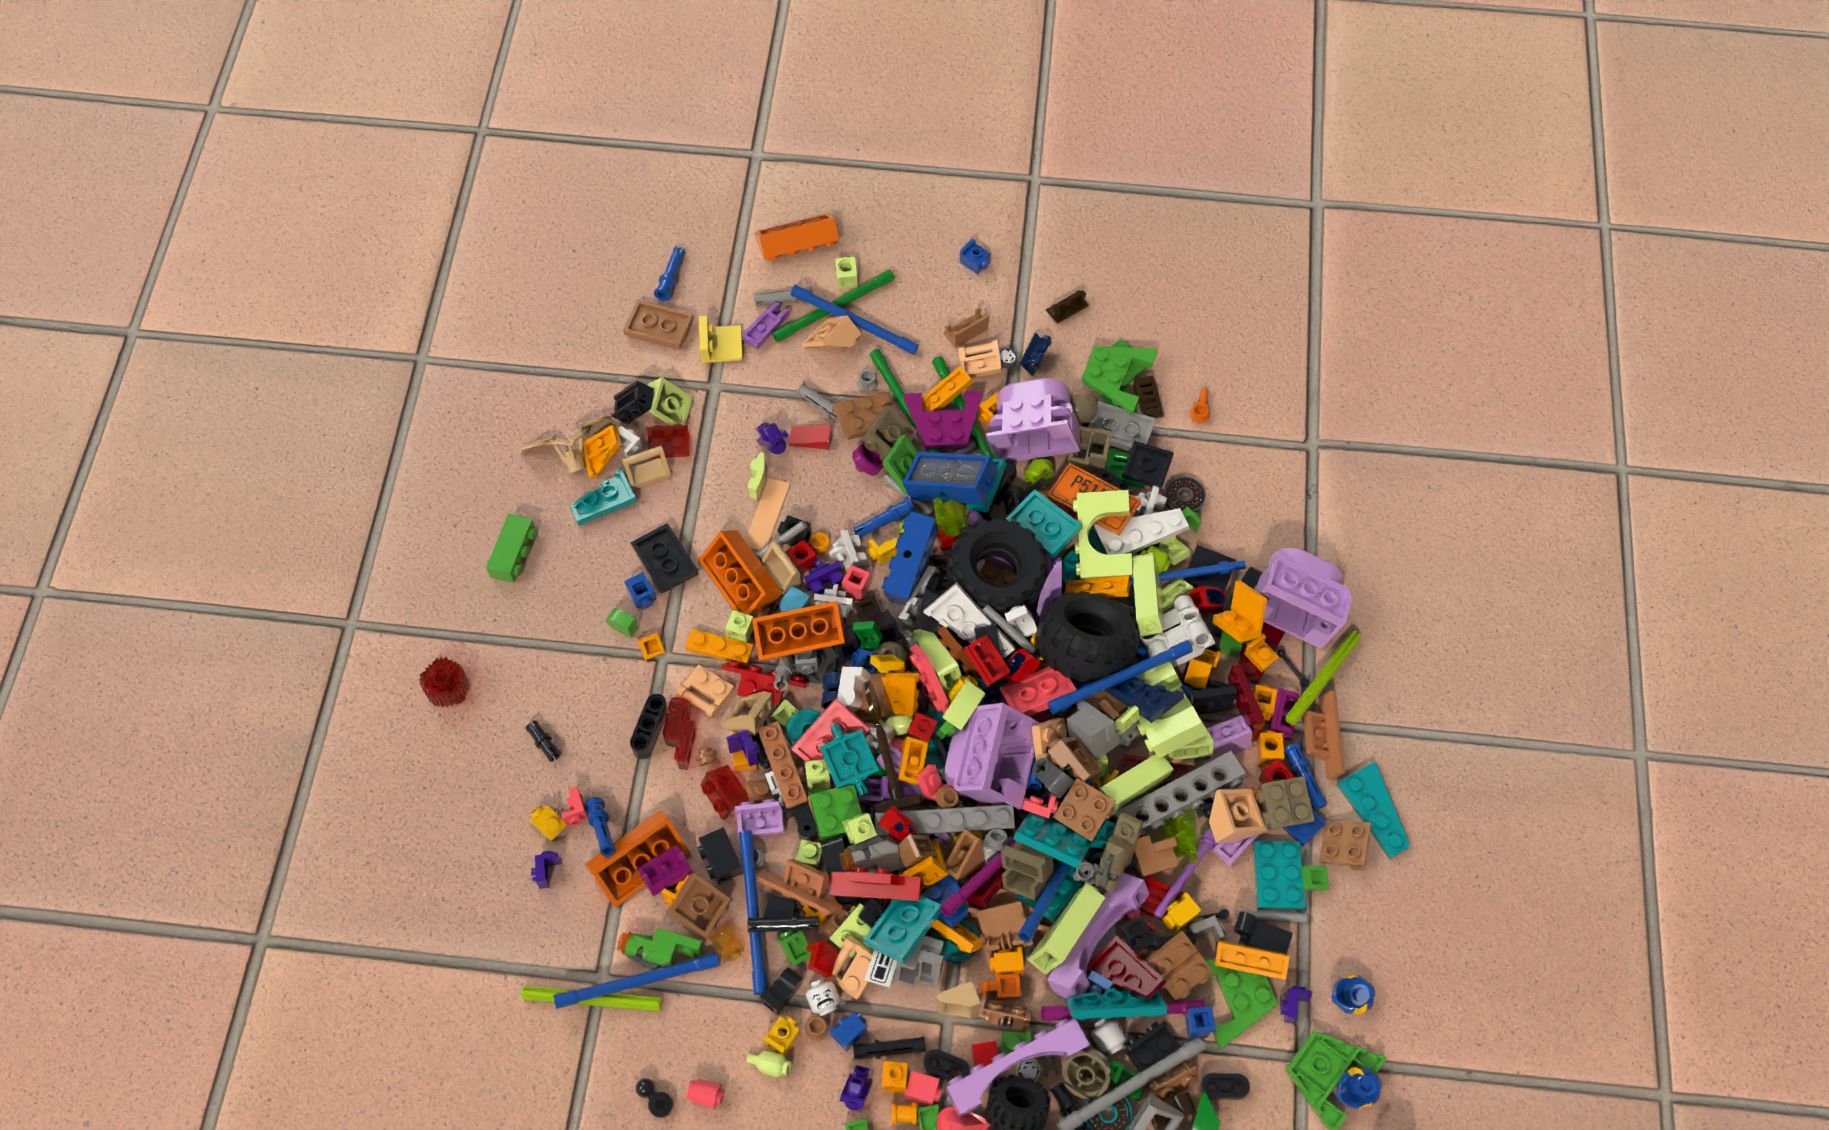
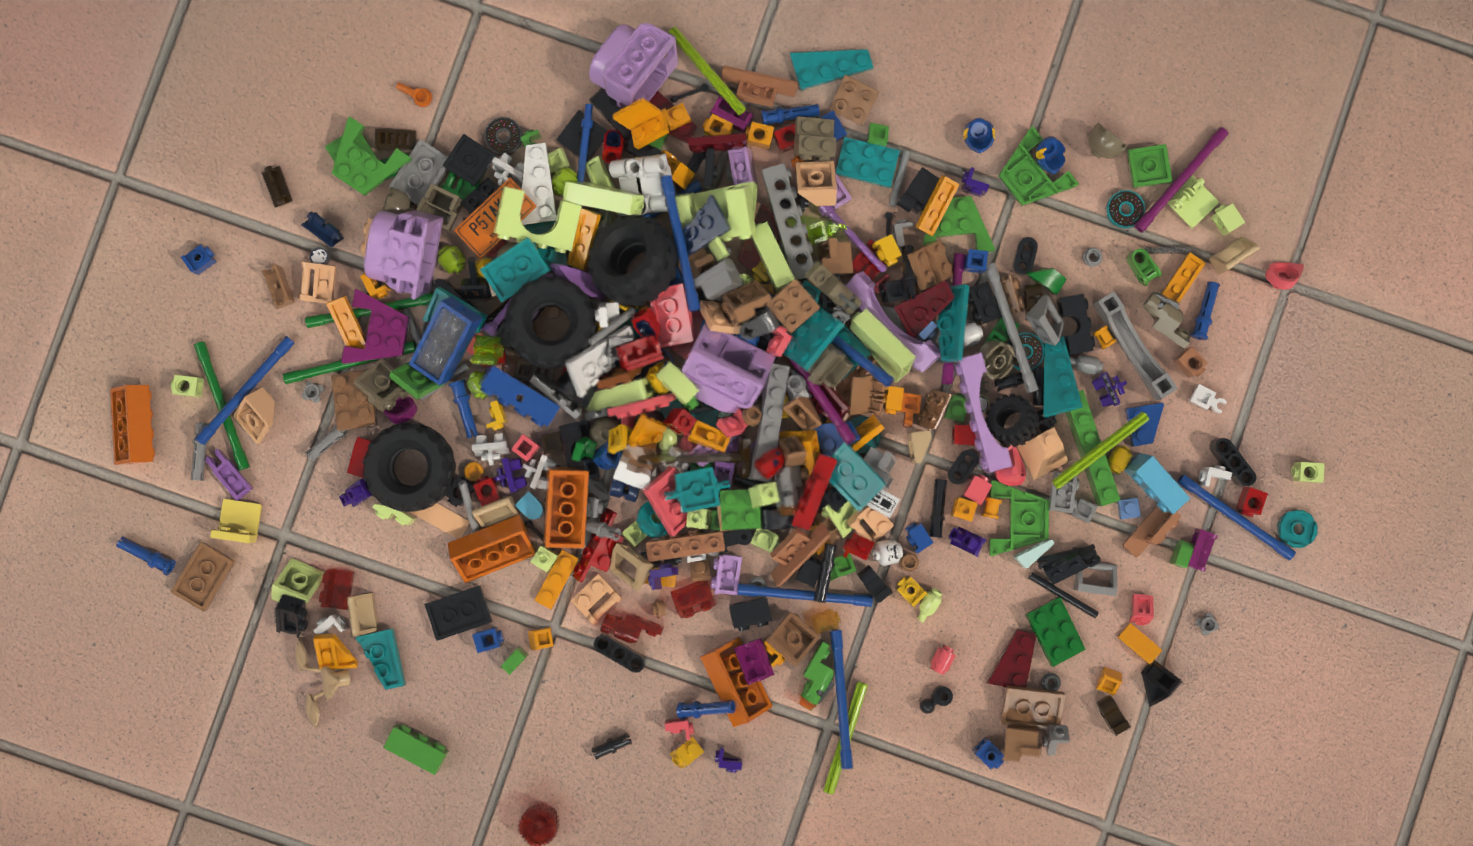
camera: 75 degrees left, 25 degrees up
none -> black tyre [363,423,456,512]

